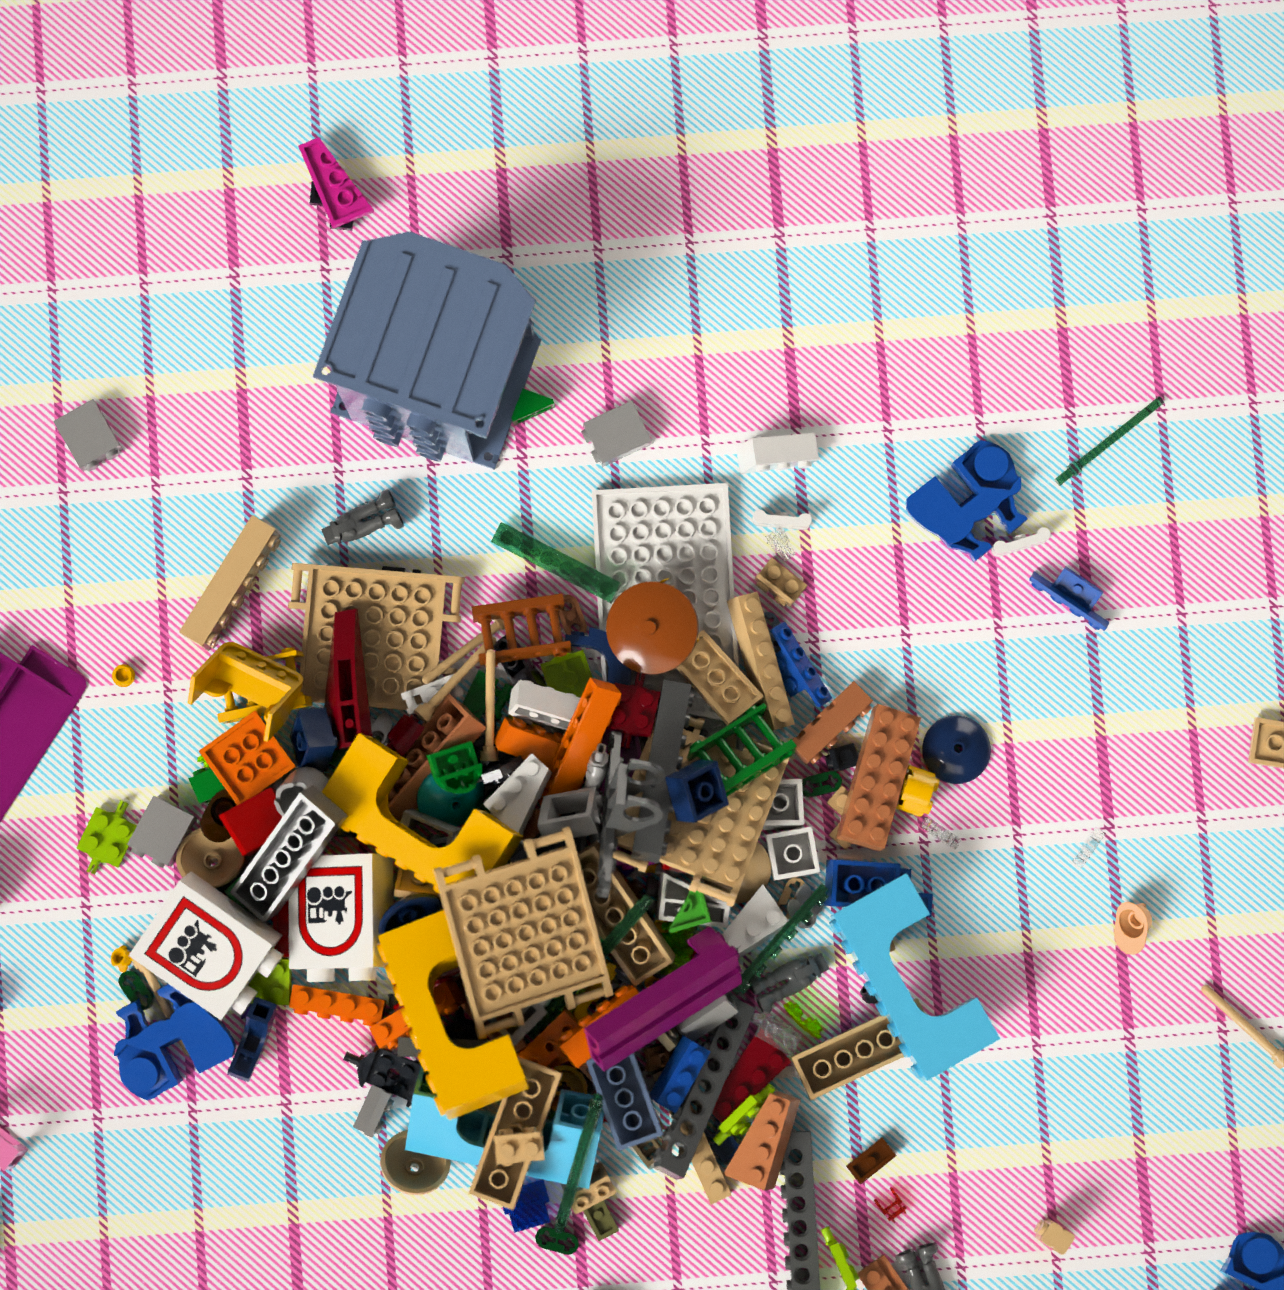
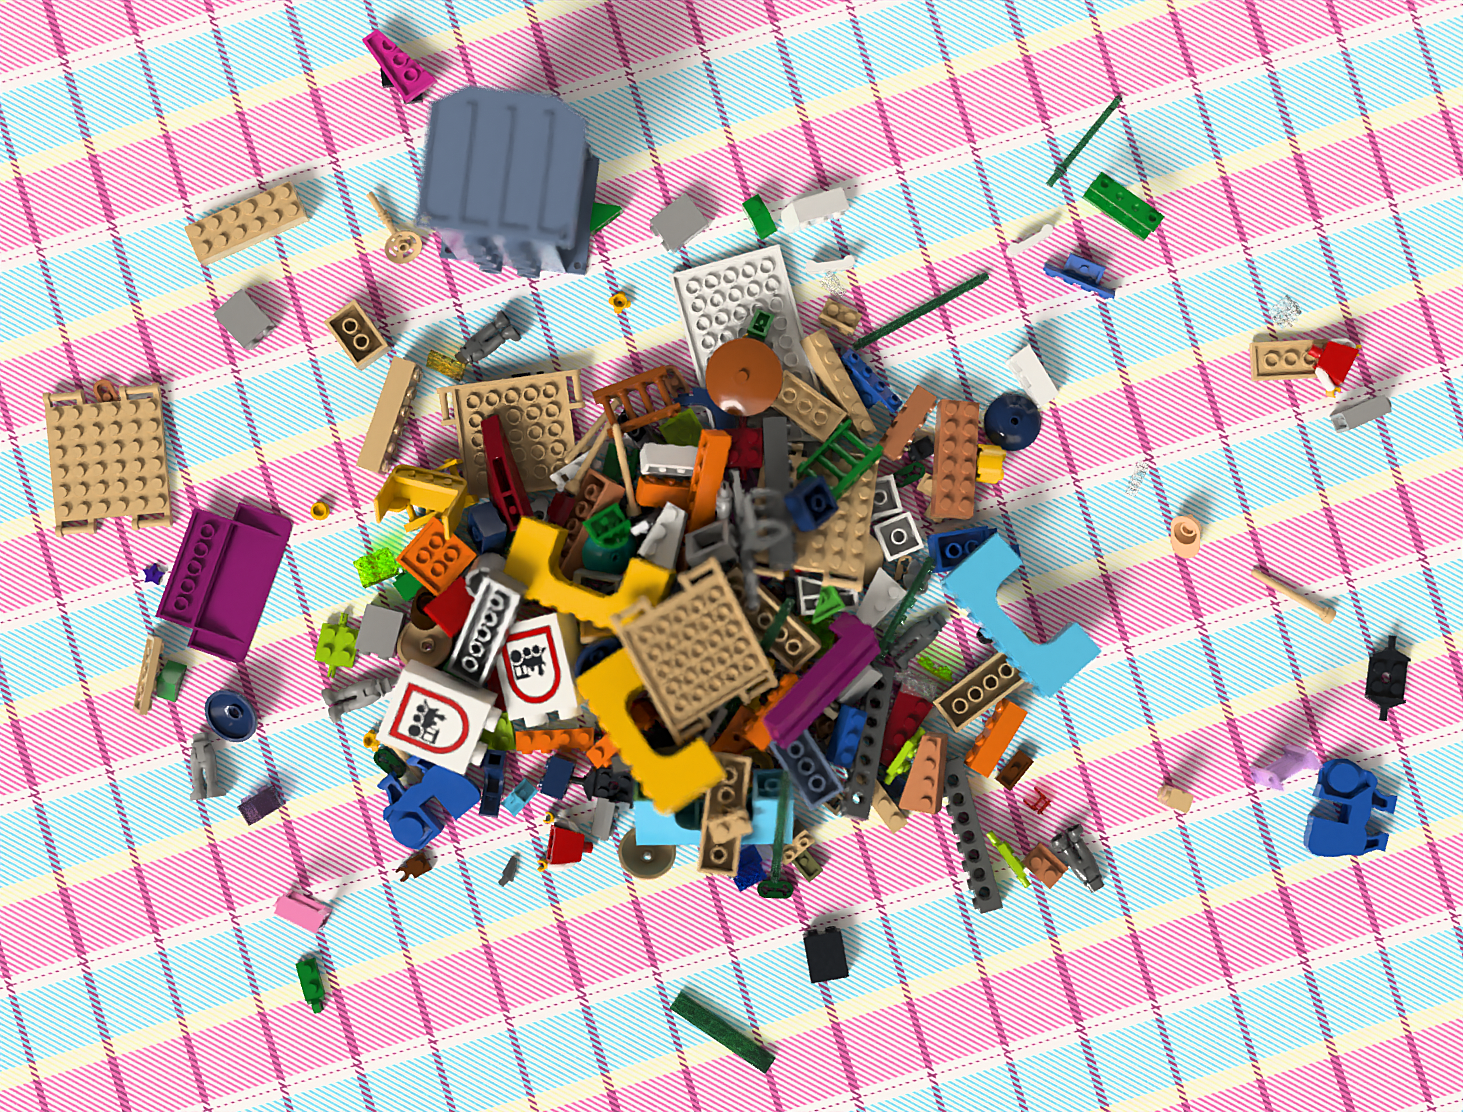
camera: 10 degrees left, 5 degrees up
clear green plate [491,522,622,604] -> none
blue animal [905,440,1028,563] -> none
clear beam [920,817,962,850] -> none
none -> tan brick [184,181,310,266]
none -> light grey piece [321,677,393,724]
none -> tan brick [323,299,392,371]
none -> clear neon green bracket [353,547,400,589]
none -> tan dish [366,192,422,264]
none -> reddish brown plate [395,852,433,882]
none -> clear yellow plate [426,349,466,382]
none -> dark grey bar [498,856,517,887]
none -> medium azure hips [501,778,539,817]
none -> red torso [537,812,593,872]
none -> dark blue brick [538,753,578,800]
none -> yellow plate [608,291,631,314]
none -> green slope [742,194,777,241]
none -> green slope [746,309,775,343]
none -> clear green piece [851,272,989,351]
none -> orange brick [963,698,1028,778]
none -> white wedge [1005,345,1059,409]
none -> green fence [1082,172,1165,241]
none -> lavender fence [1249,744,1323,792]

